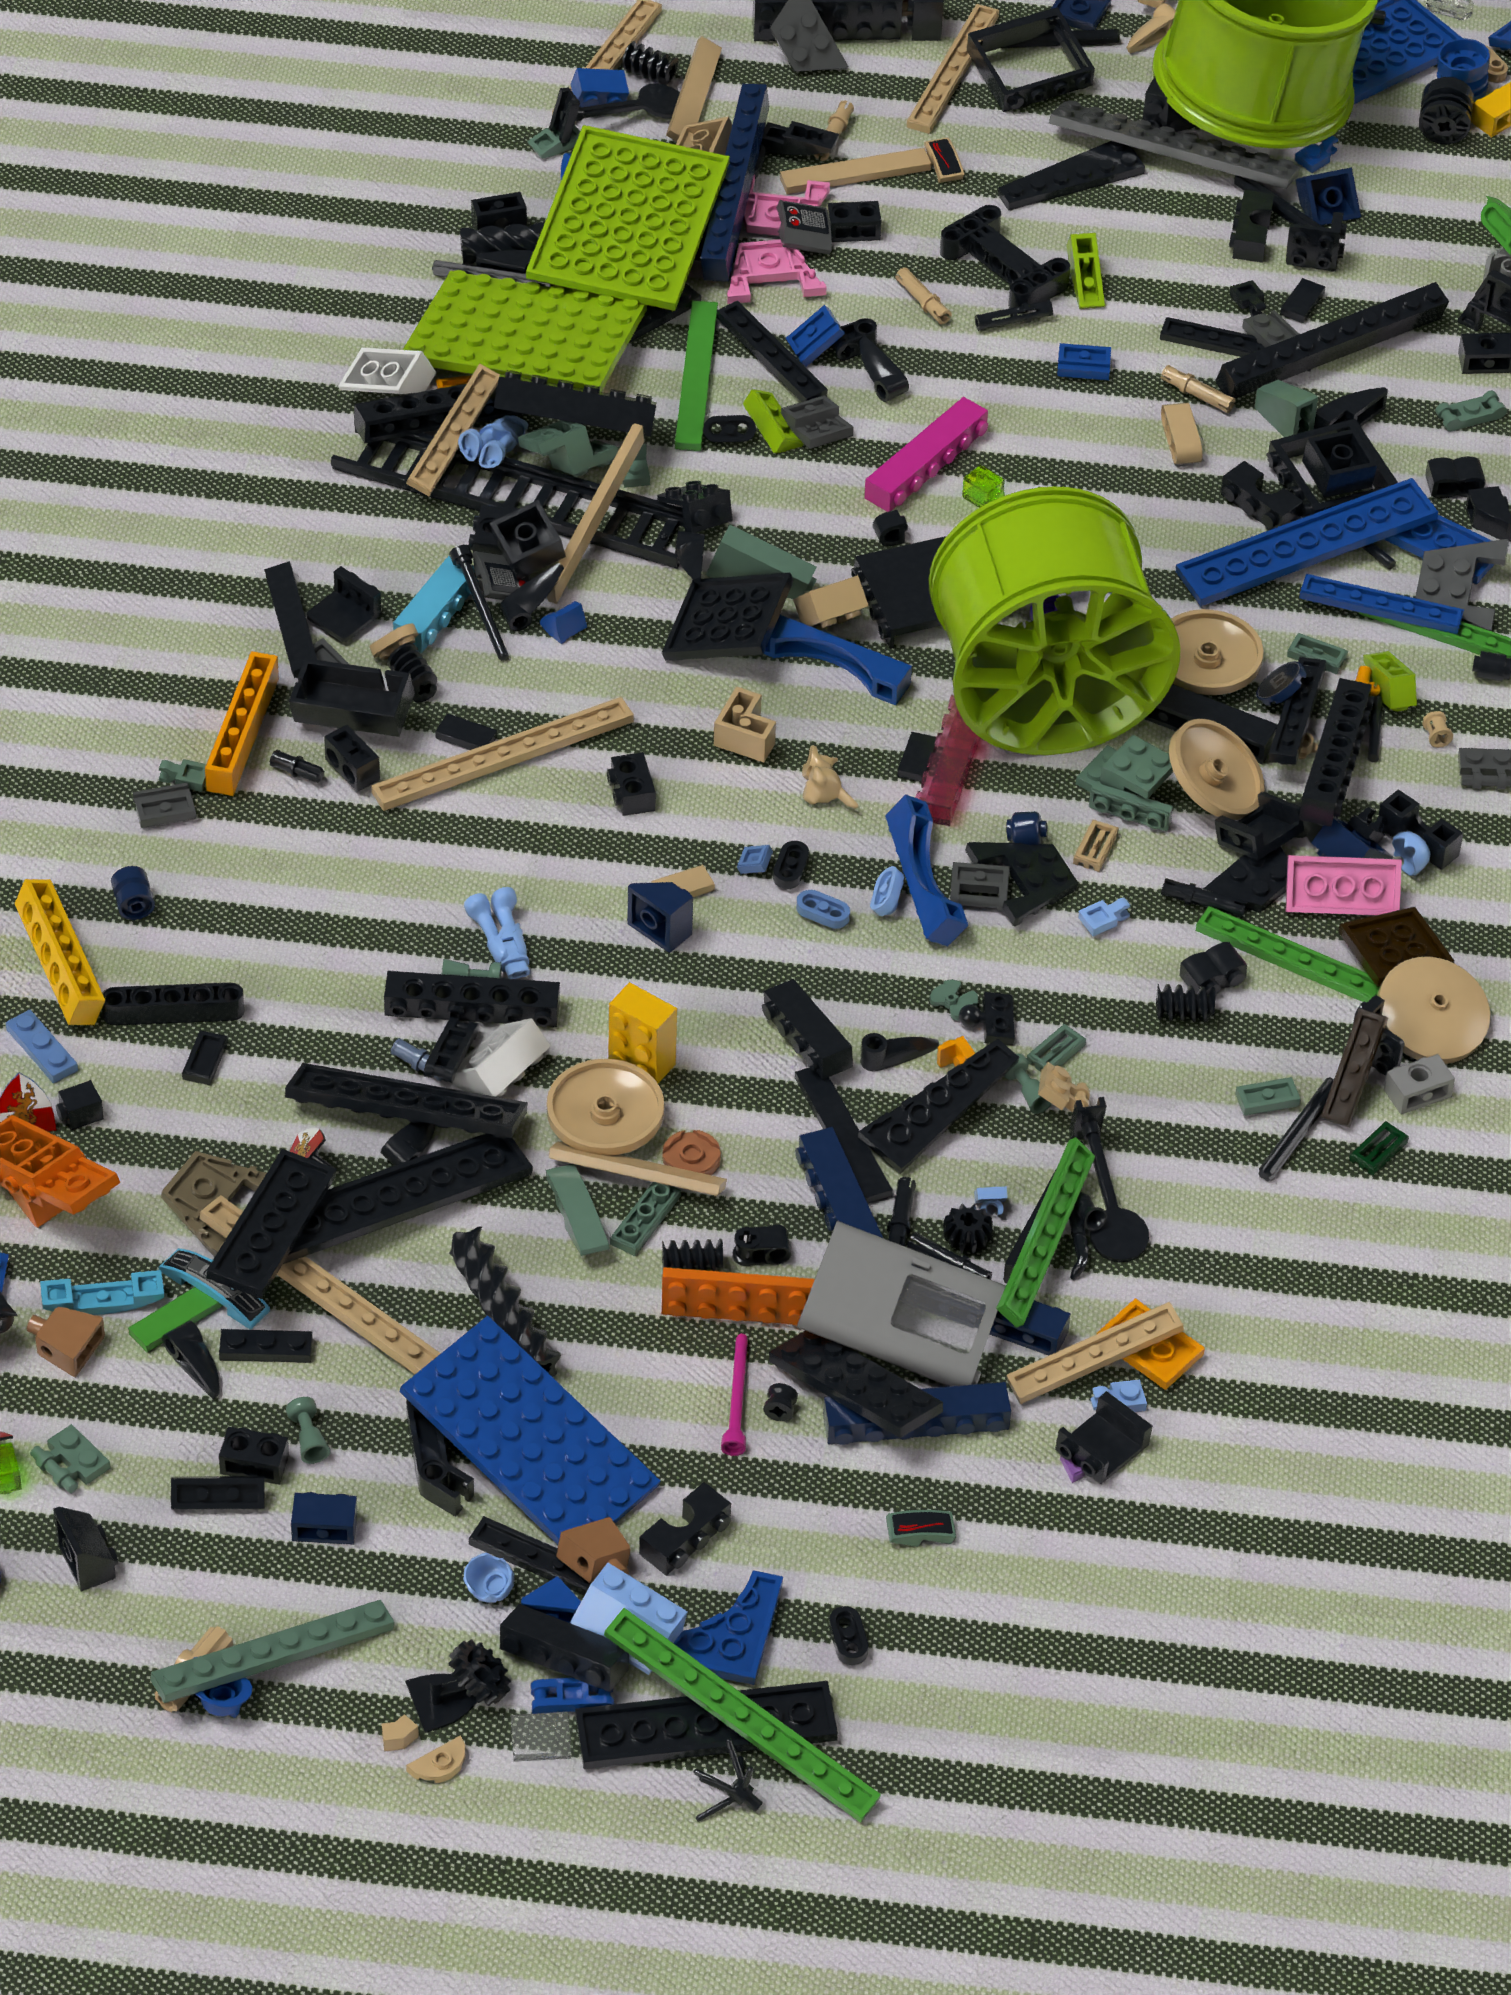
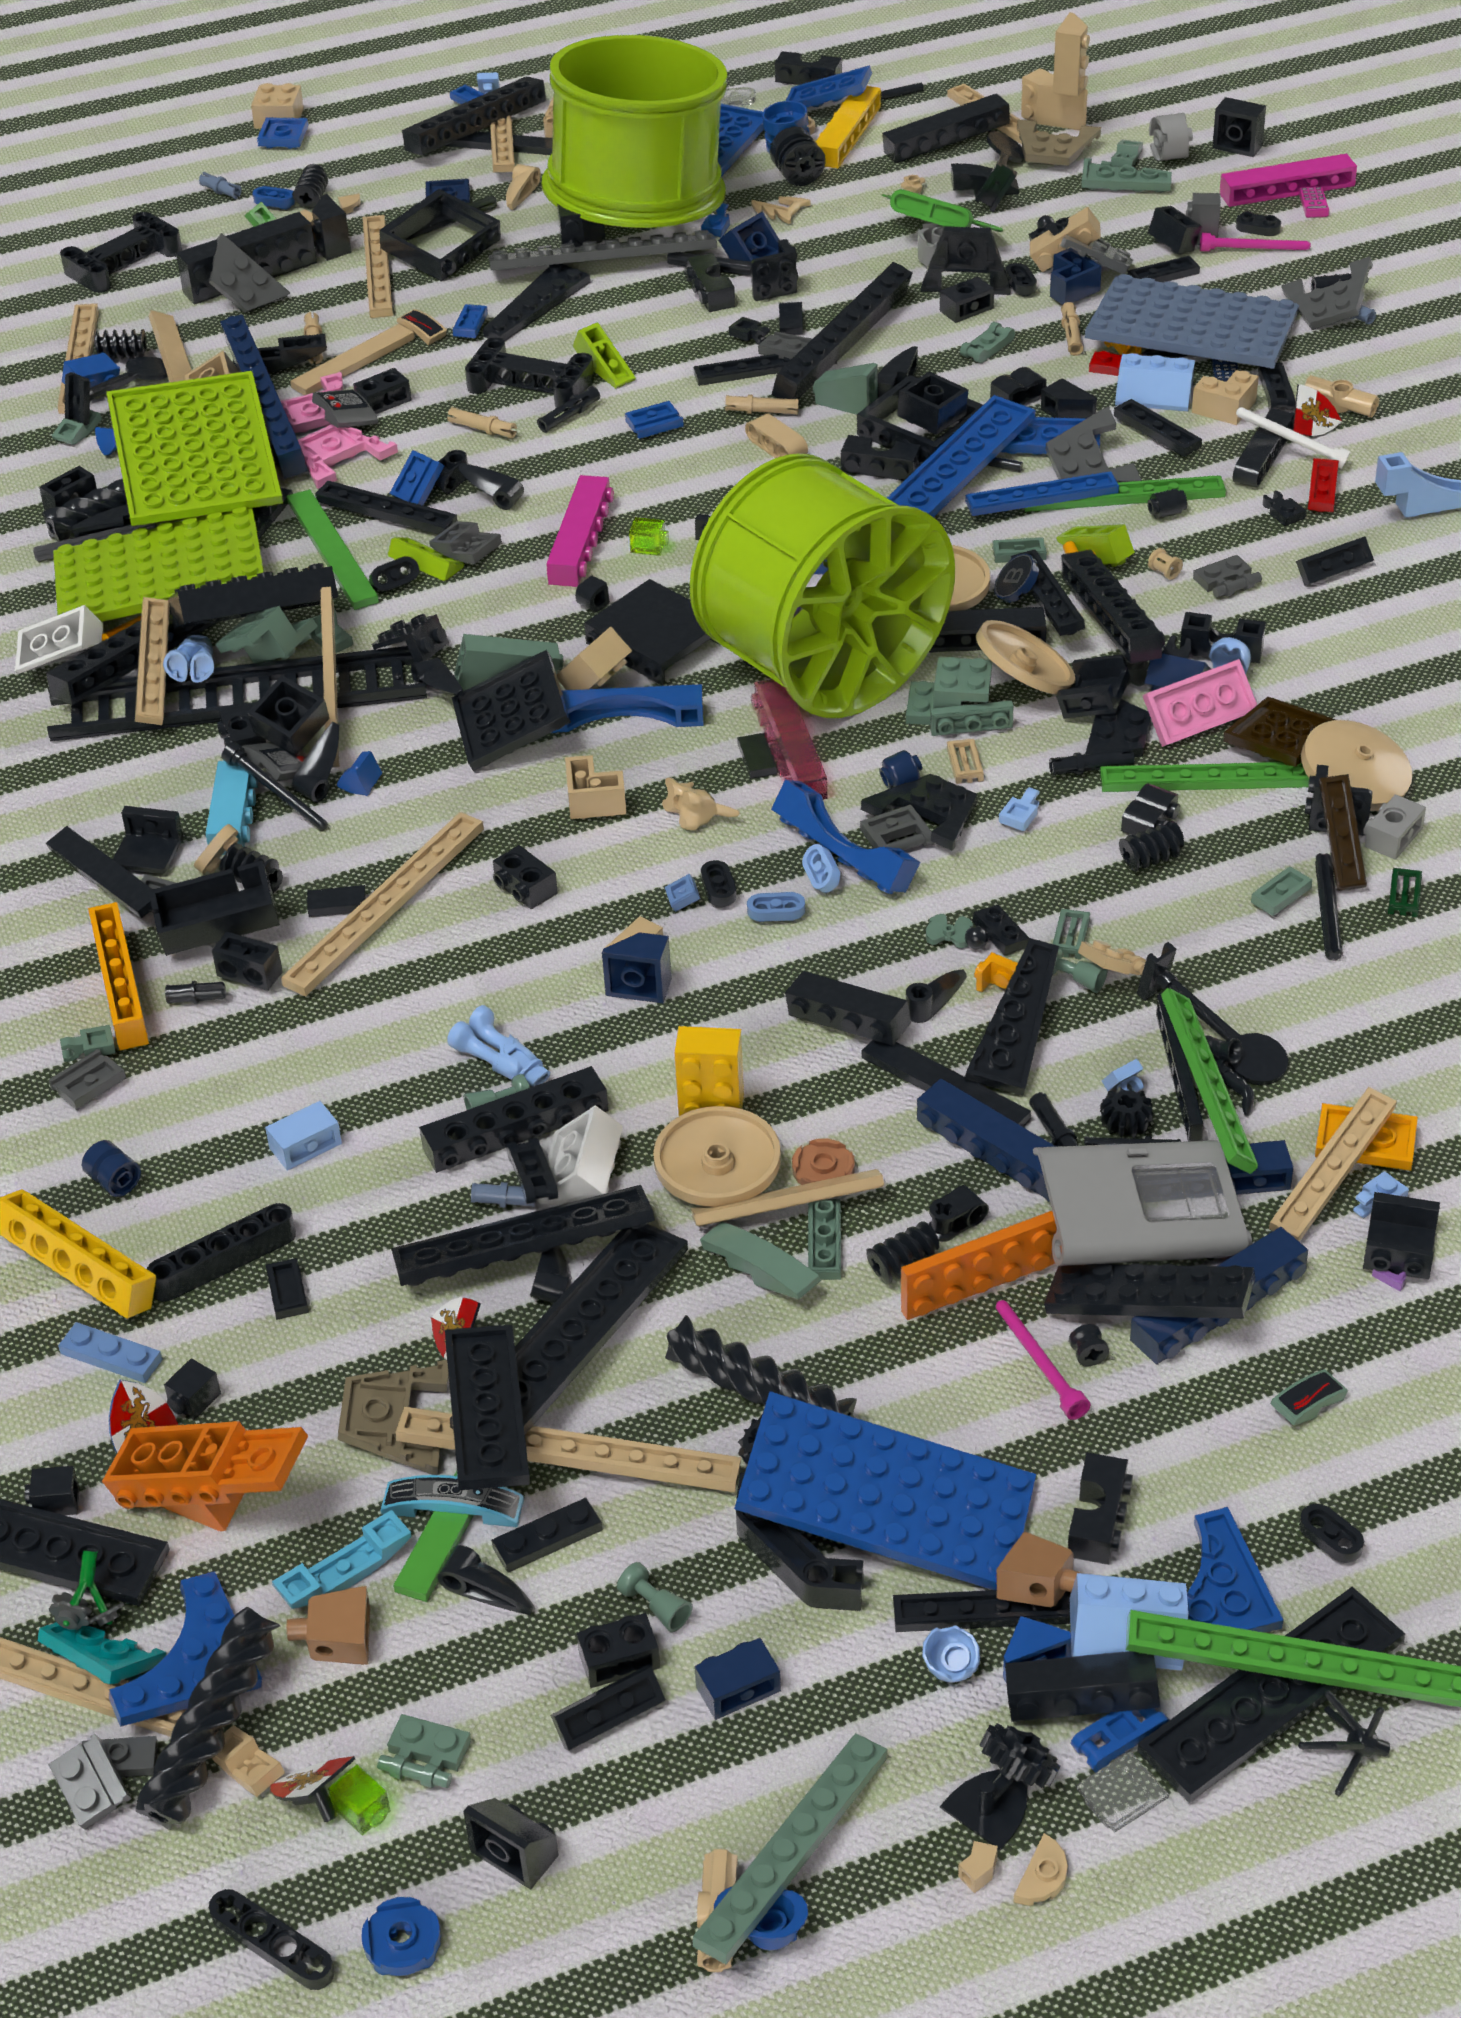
camera: 25 degrees left, 5 degrees down
none -> light blue panel [265,1101,342,1171]
none -> blue plate [453,304,488,338]
none -> tan piece [751,196,811,224]

